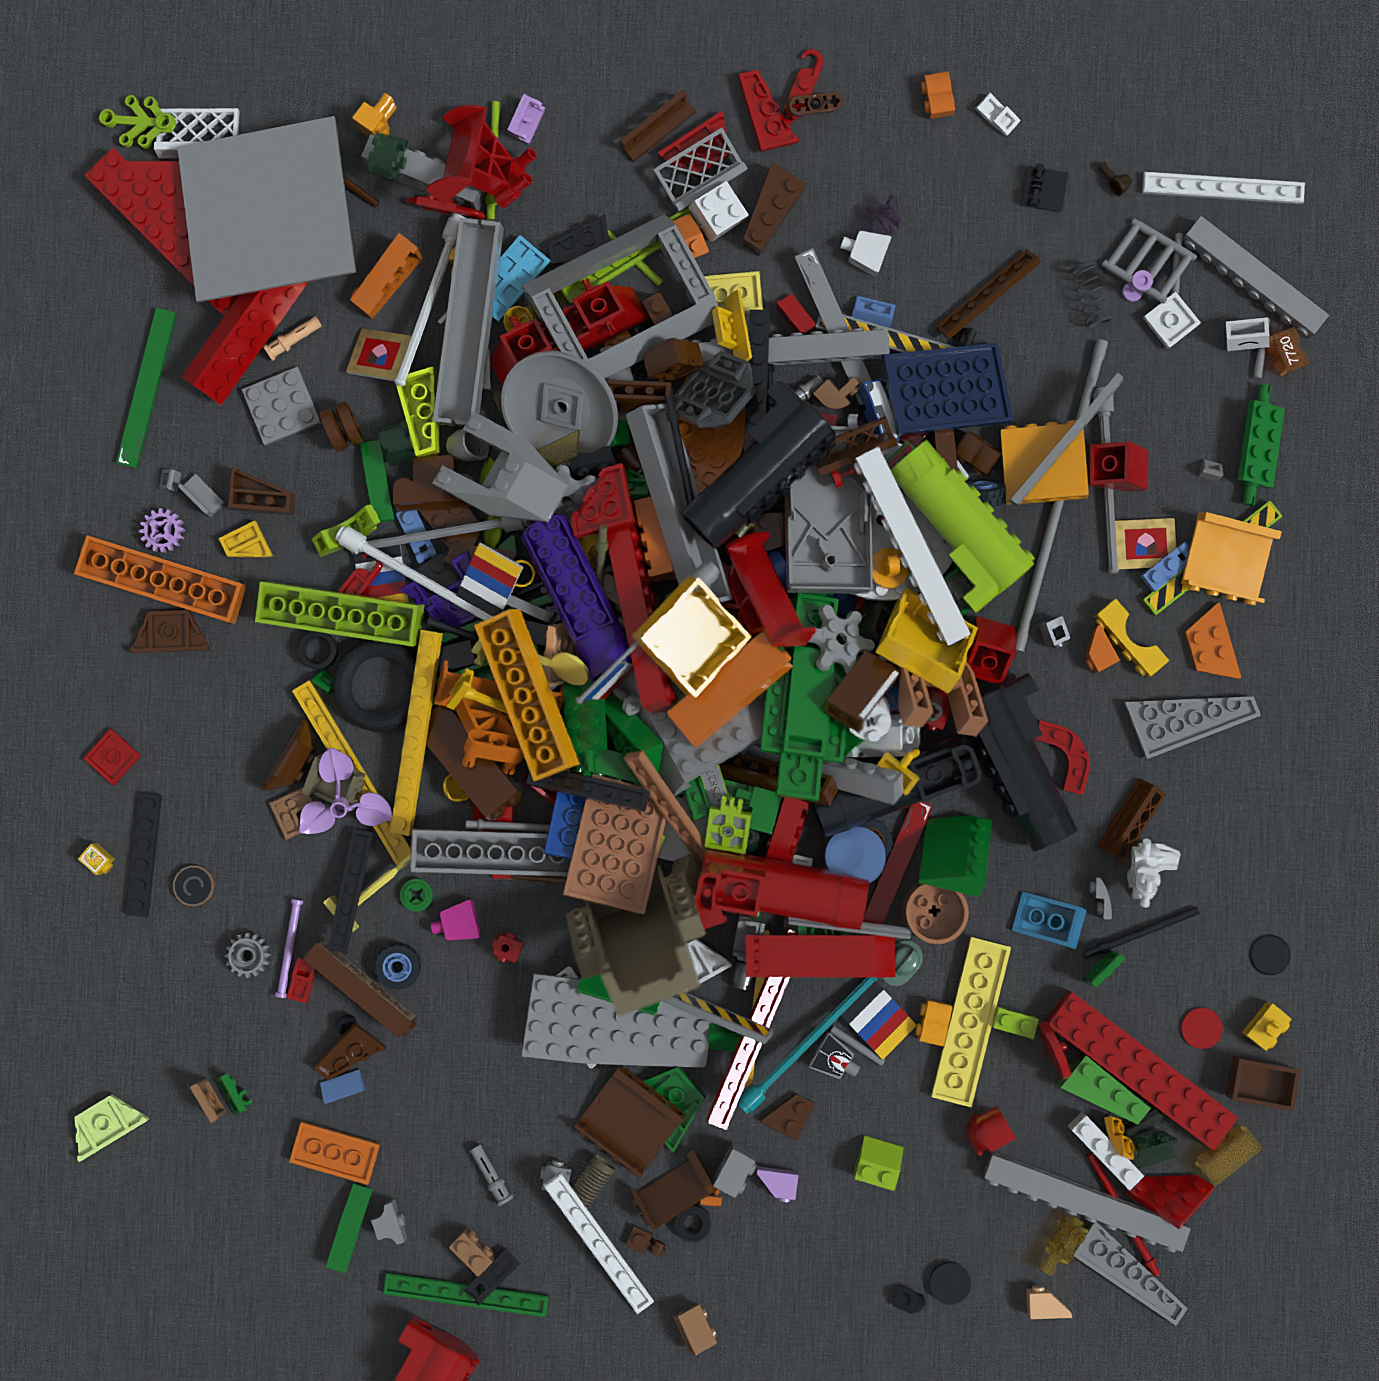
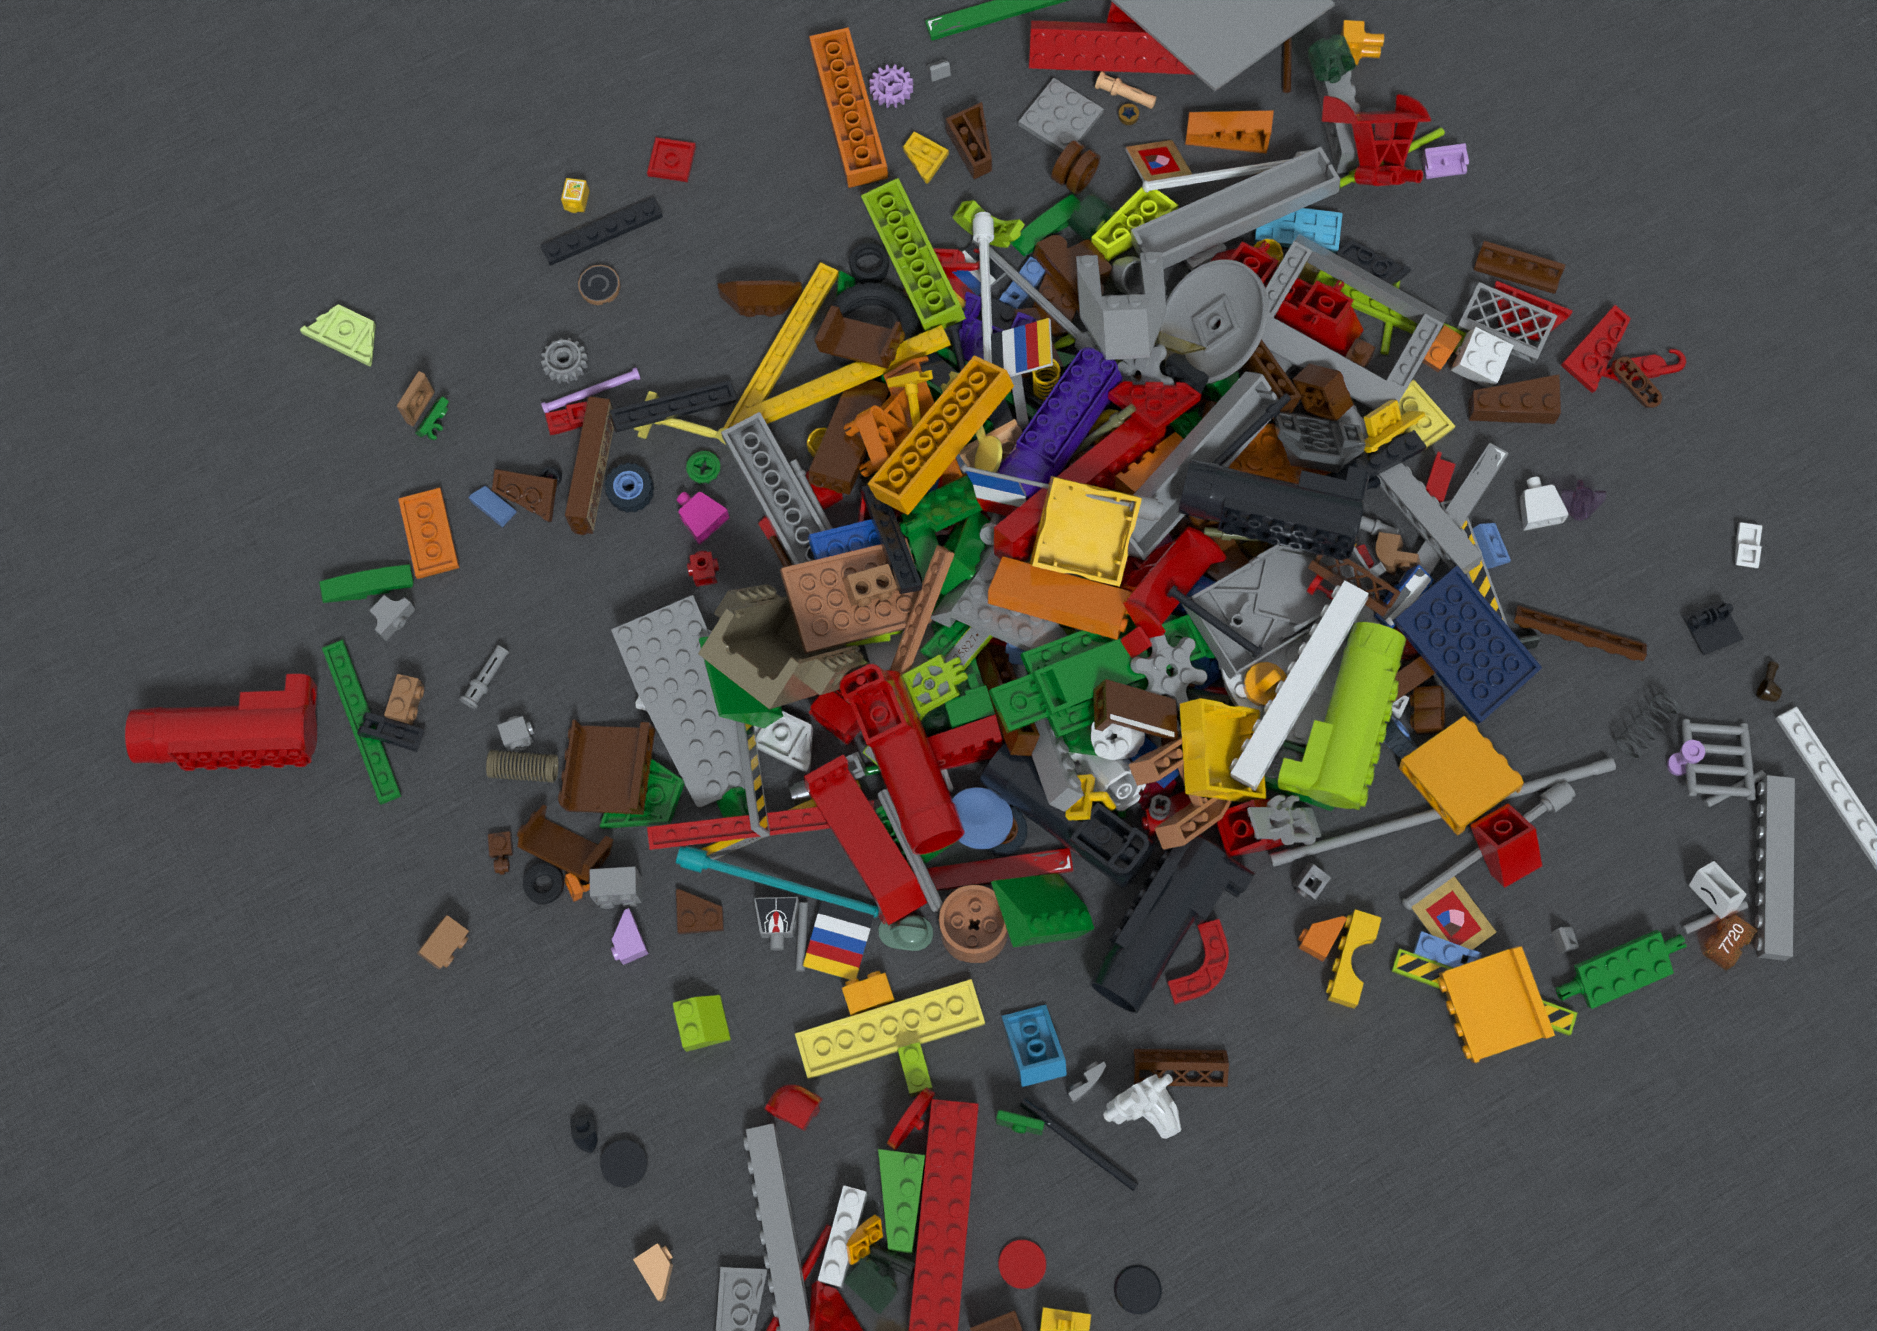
camera: 60 degrees right, 15 degrees down
reddish brown wing [130,610,210,653] -> none
light grey panel [178,474,225,517] -> none
medium nougat tile [269,788,314,840] -> none
lavender plant [299,748,392,834] -> none
dark tan panel [301,754,366,812] -> none
red plate [406,195,485,220] -> none
white tile [543,1172,654,1314] -> none
orange brick [921,71,955,119] -> none
light grey tile [1010,373,1123,507] -> none
clear yellow brick [1038,1216,1089,1277] -> none
light grey wing [1123,696,1261,759] -> none
white plate [1143,292,1201,349] -> none
orange wing [1184,603,1241,679] -> none
none -> reddish brown panel [814,306,905,369]
none -> medium nougat brick [843,564,897,607]
none -> pearl gold tile [1118,104,1139,125]
none -> red slope [1121,626,1152,658]
none -> black bar [1166,585,1263,659]
none -> light grey piece [1247,795,1322,845]

